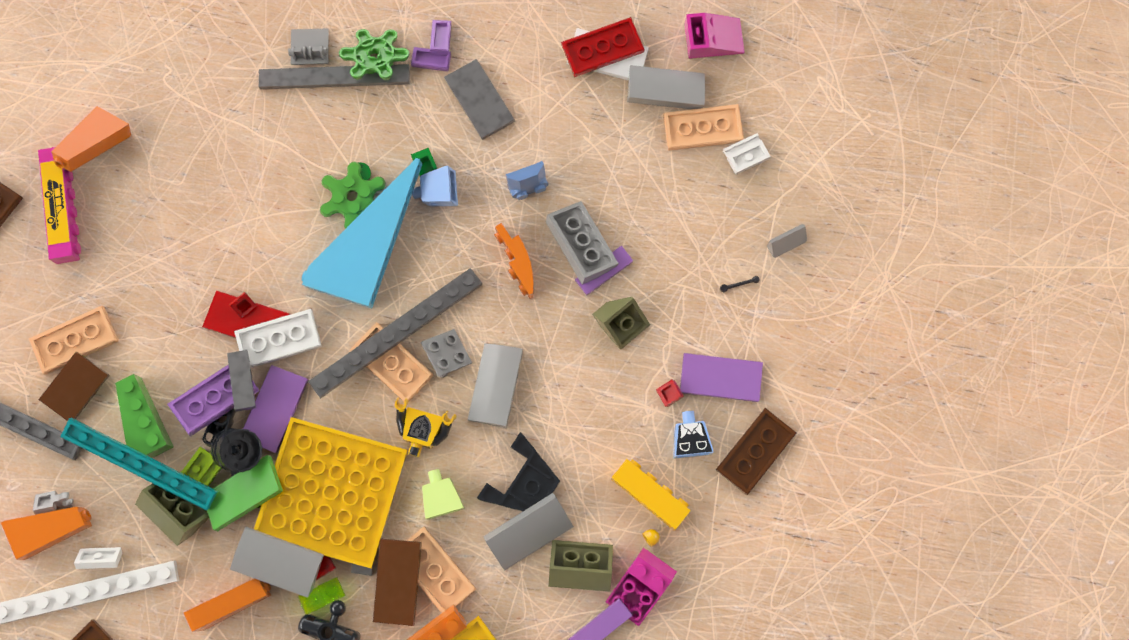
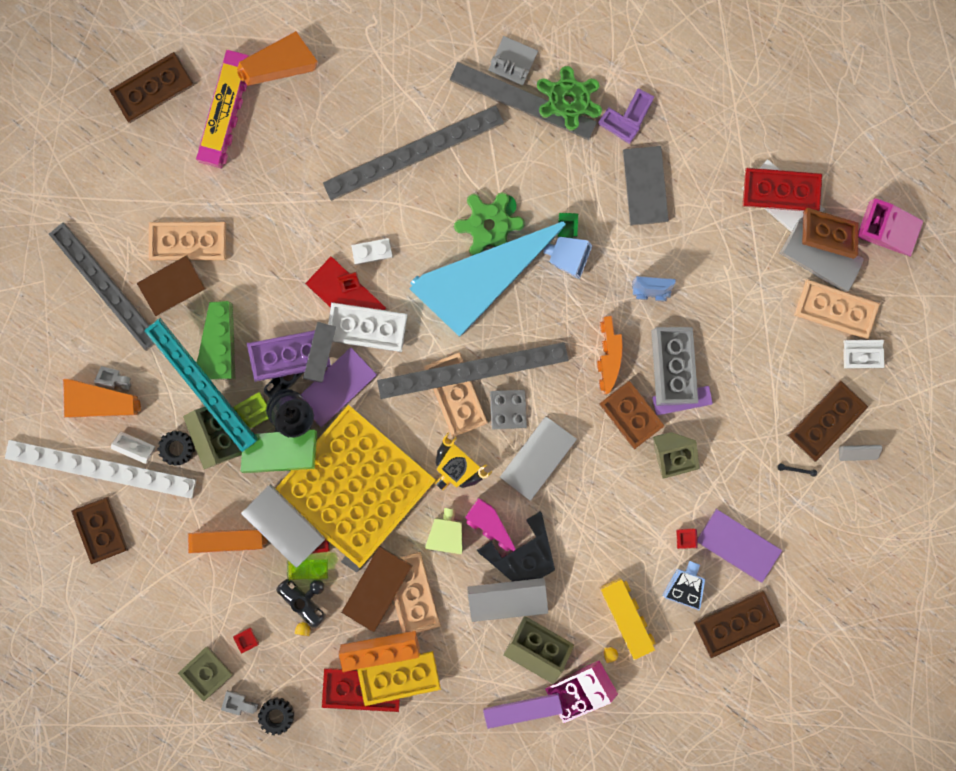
camera: 30 degrees right, 10 degrees up
none -> black tyre [157,431,195,466]
none -> flat silver plate [323,105,504,201]
none -> white plate [351,238,393,265]
none -> dark pink slope [465,497,515,551]
none -> dark orange plate [599,380,664,450]
none -> reddish brown tile [787,380,868,462]
none -> dark orange plate [802,208,859,259]

